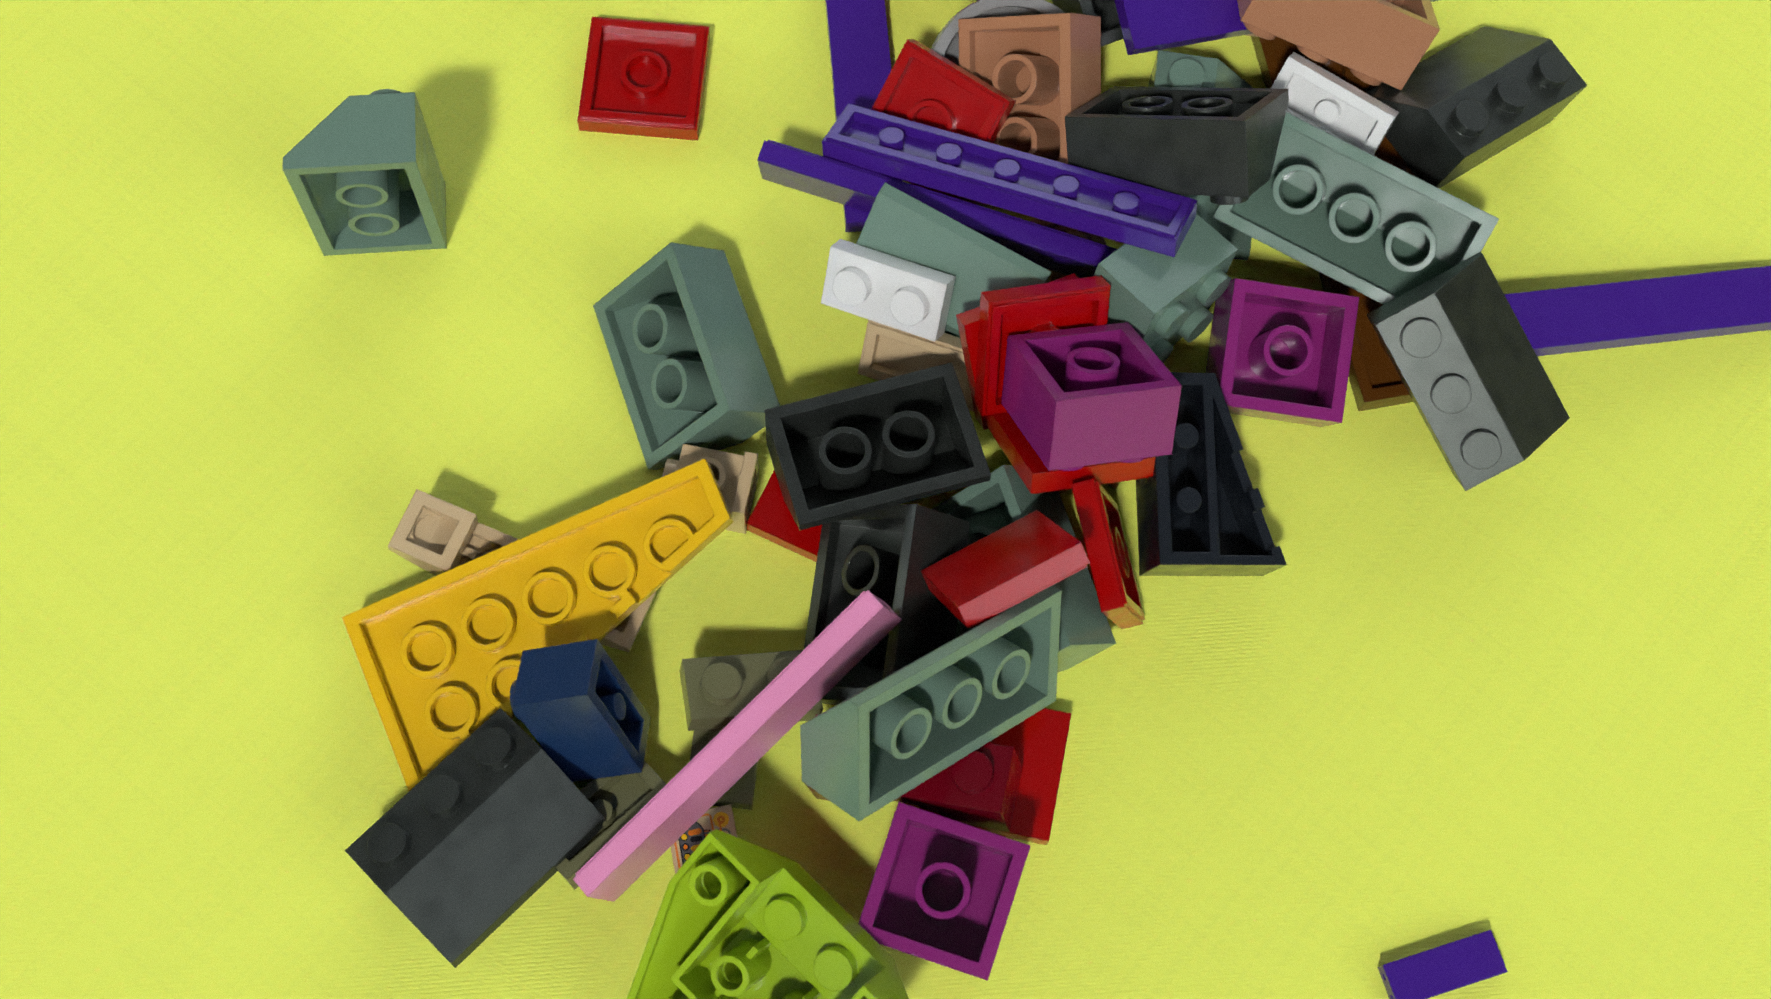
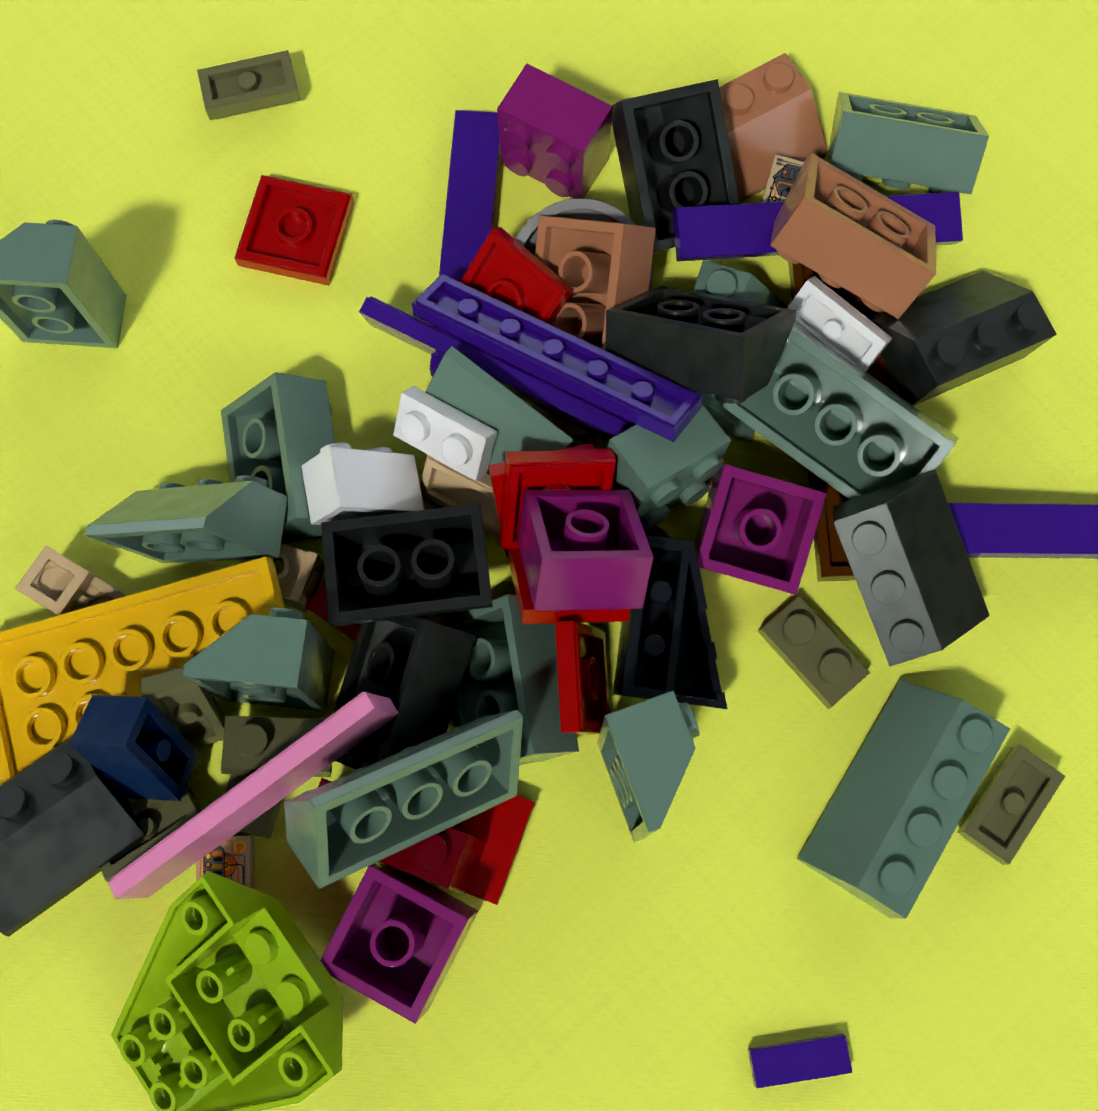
camera: 15 degrees right, 5 degrees up
red tile [921,510,1090,628] -> none
none -> sand green slope [85,475,288,563]
none -> olive plate [141,667,225,748]
none -> sand green slope [182,608,335,711]
none -> white brick [301,443,424,525]
none -> sand green slope [597,691,700,843]
none -> olive plate [758,596,870,709]
none -> sand green slope [797,680,1010,919]
none -> olive plate [957,744,1065,865]

